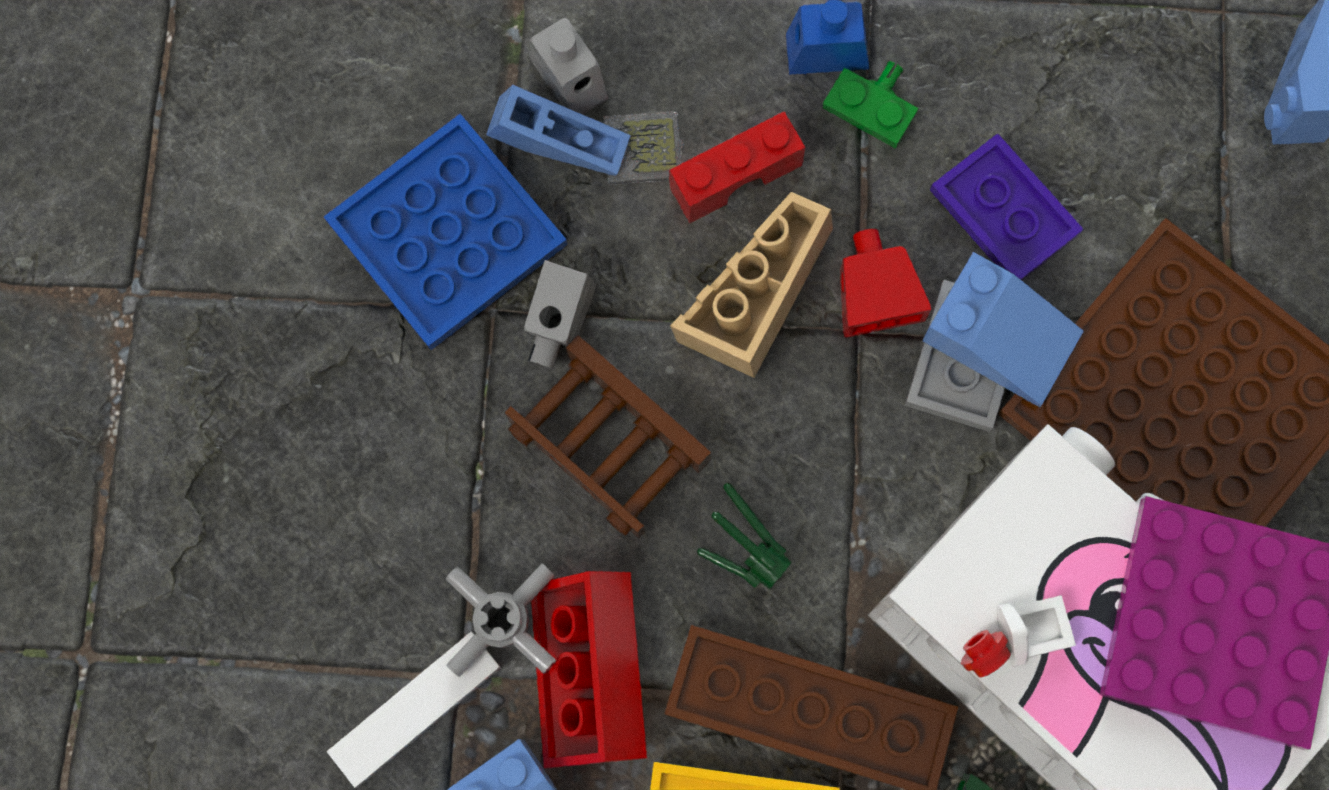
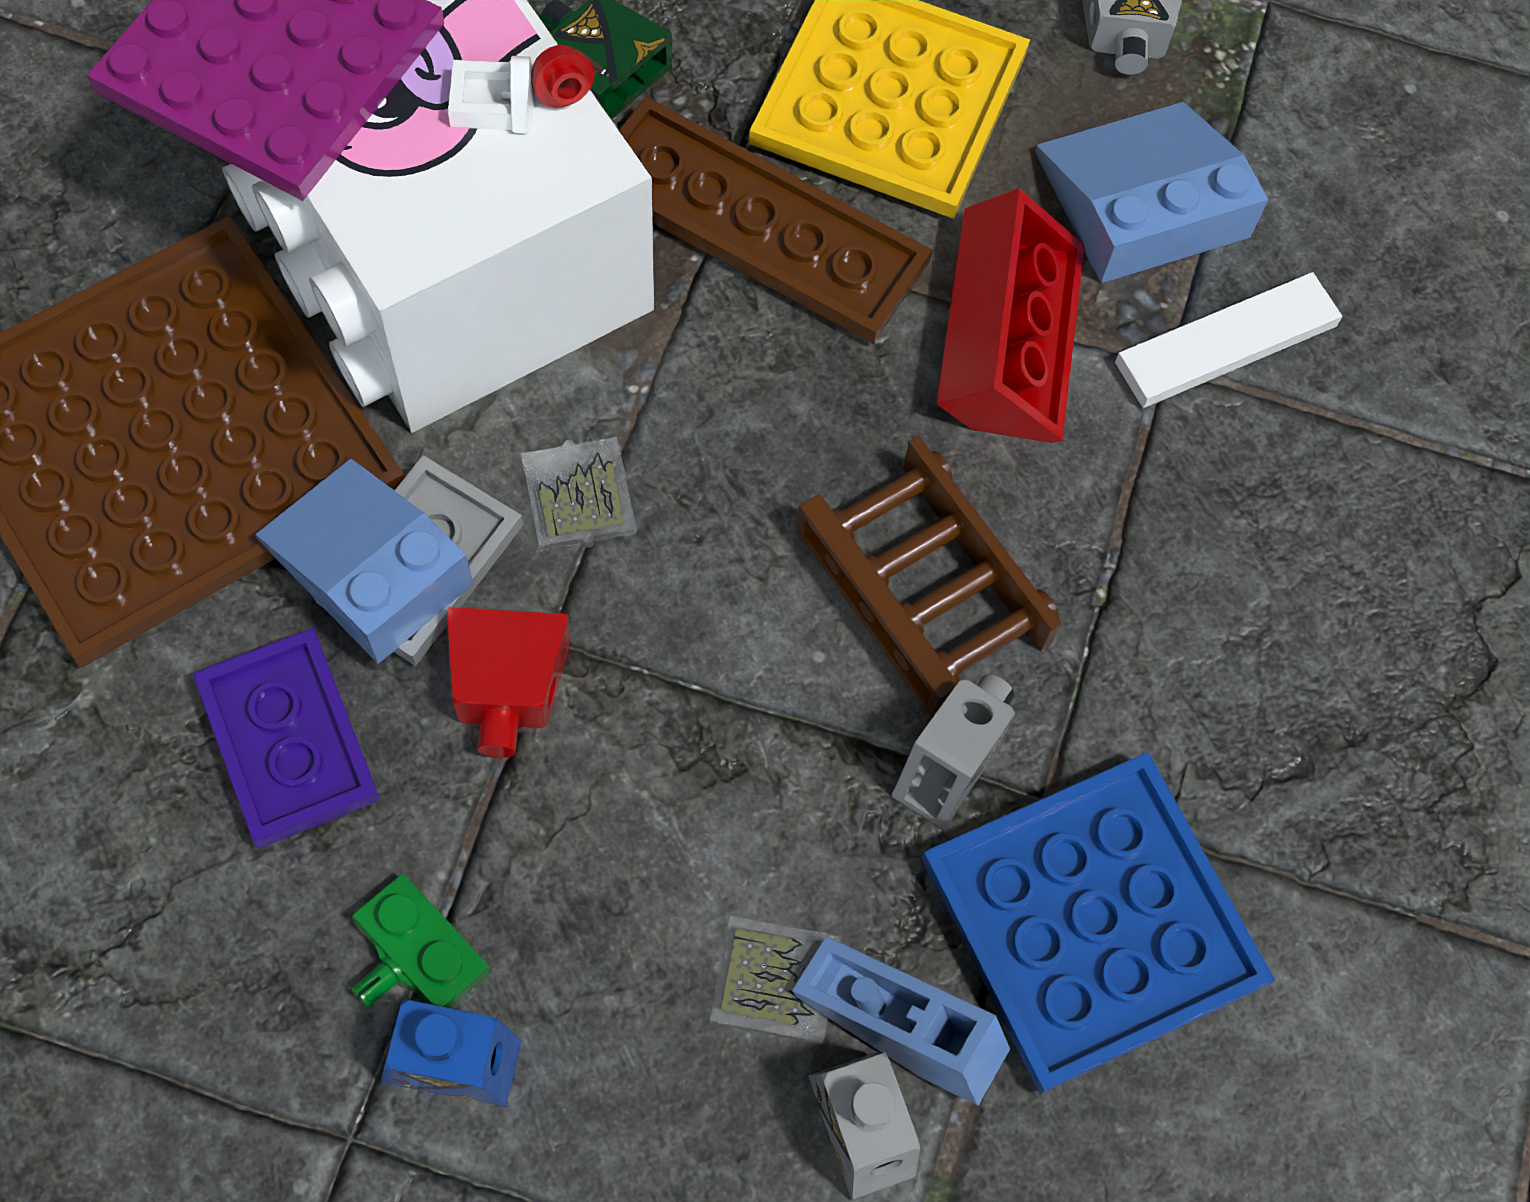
camera: 175 degrees left, 10 degrees down
light grey bar [446,564,557,677] -> none
red arch [669,111,805,223] -> none
tan wedge [670,192,833,378] -> none
dark green plant [697,483,792,589] -> none
none -> piece [521,437,637,551]

